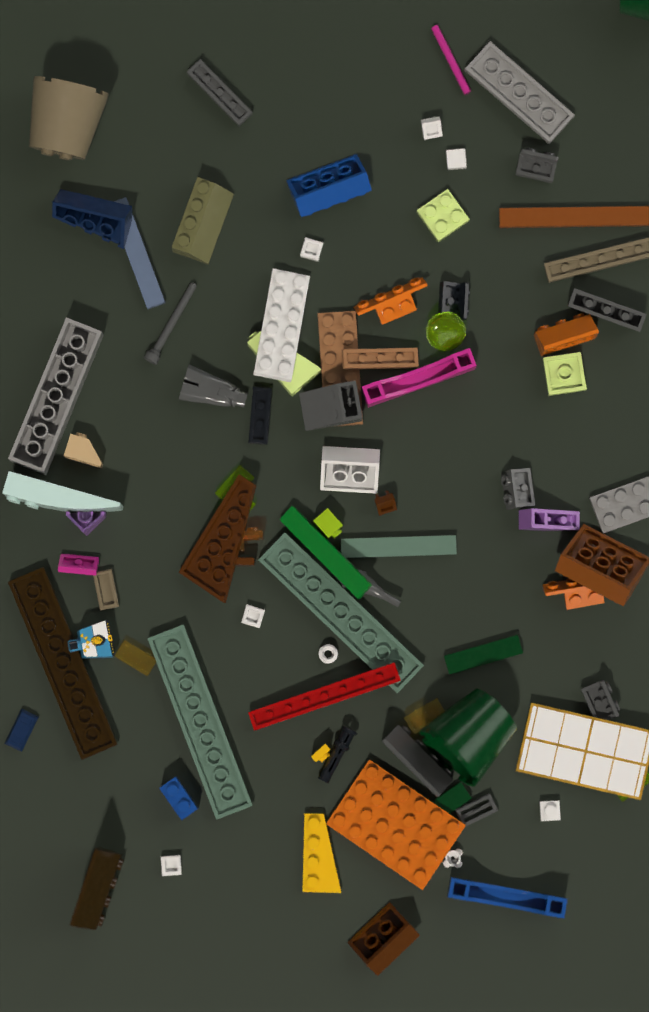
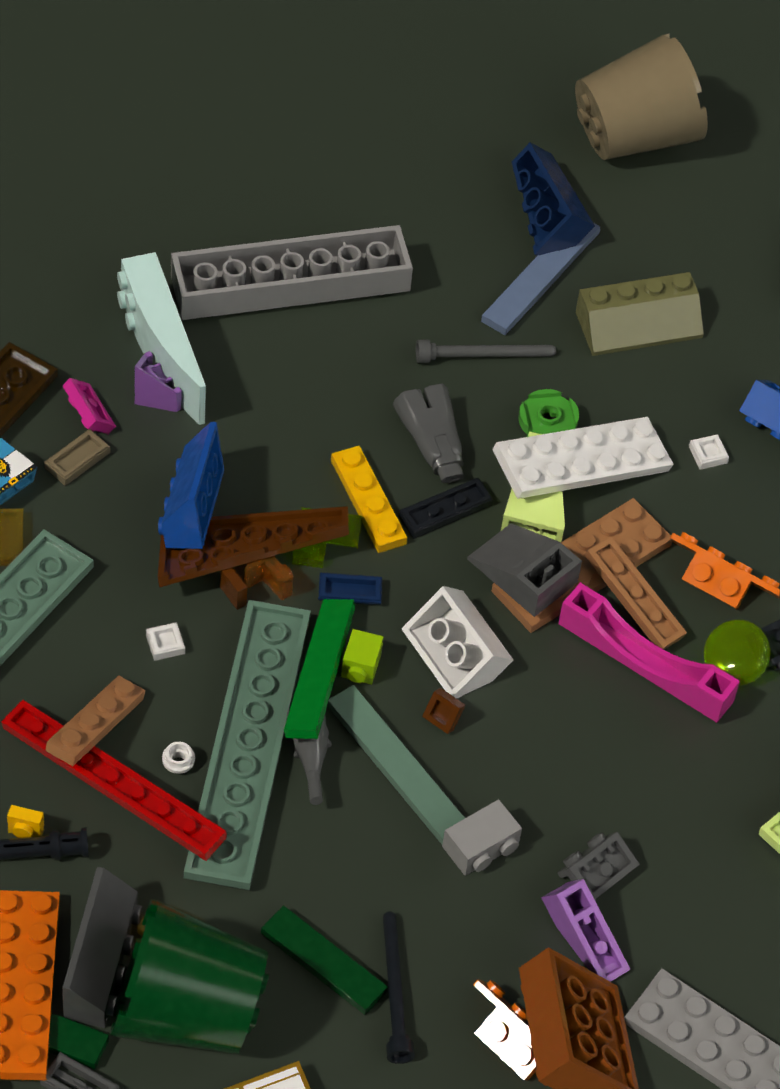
camera: 50 degrees right, 30 degrees down
tan slope [64,432,103,468] -> none
none -> medium nougat plate [45,675,146,766]
none -> blue slope [158,422,224,549]
none -> dark blue tile [318,573,382,605]
none -> yellow plate [331,445,407,553]
none -> black piece [383,911,415,1064]
none -> light grey brick [442,799,522,876]
none -> bright green plate [518,389,579,437]

